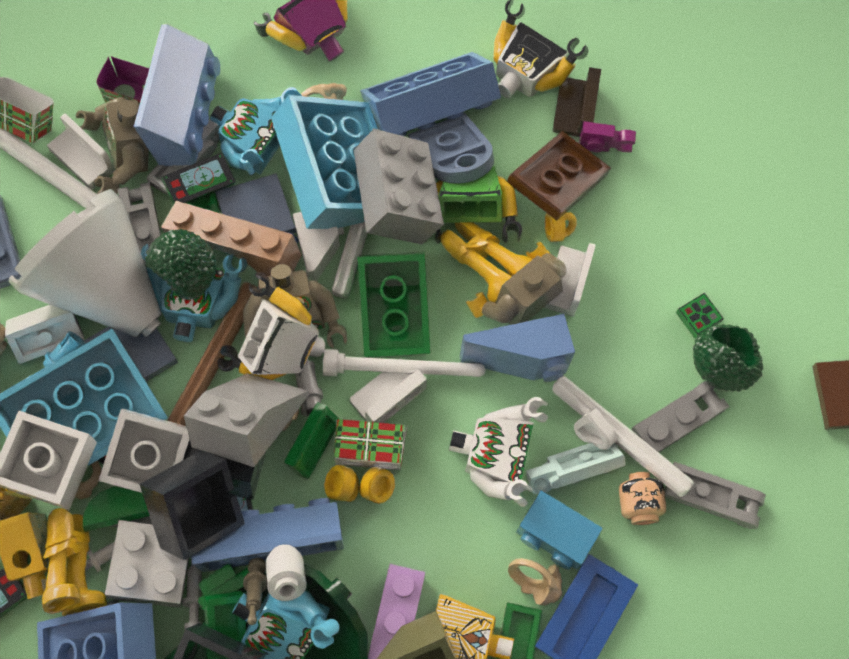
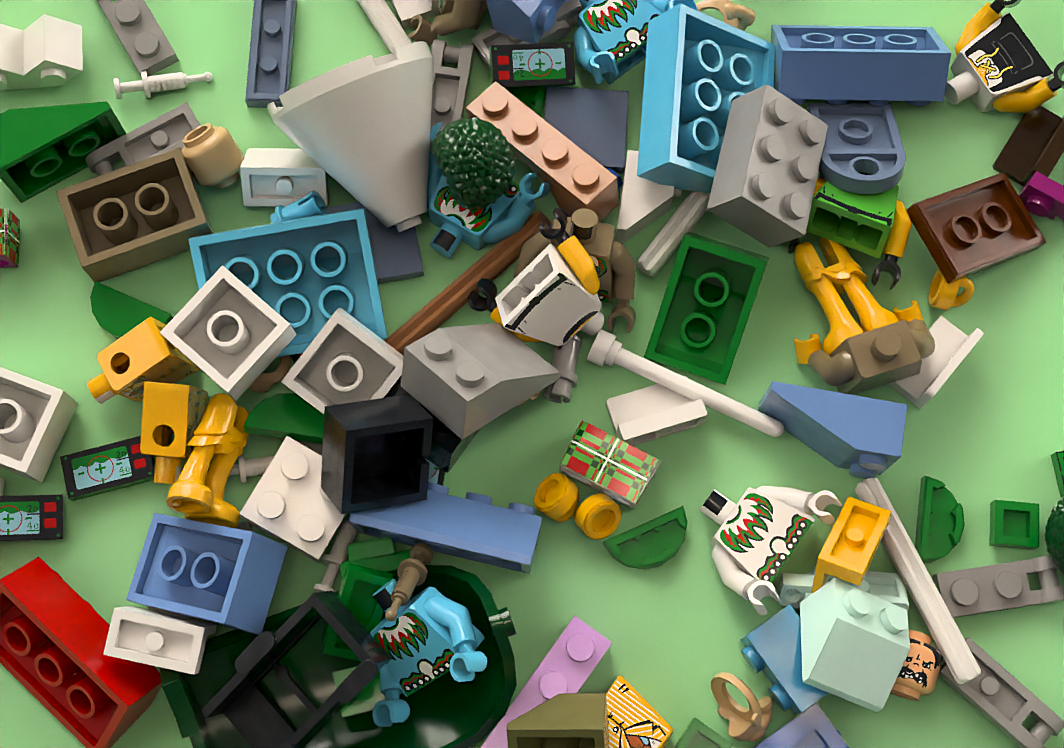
camera: 25 degrees right, 5 degrees up
white brick [266,545,306,601] -> none
green tile [284,402,340,480] -> none
white tile [574,408,617,450] -> none
none -> green tile [603,506,687,570]
none -> light aqua slope [800,578,910,712]
none -> yellow panel [811,496,892,593]
none -> green tile [915,476,965,563]
none -> green tile [989,500,1039,550]

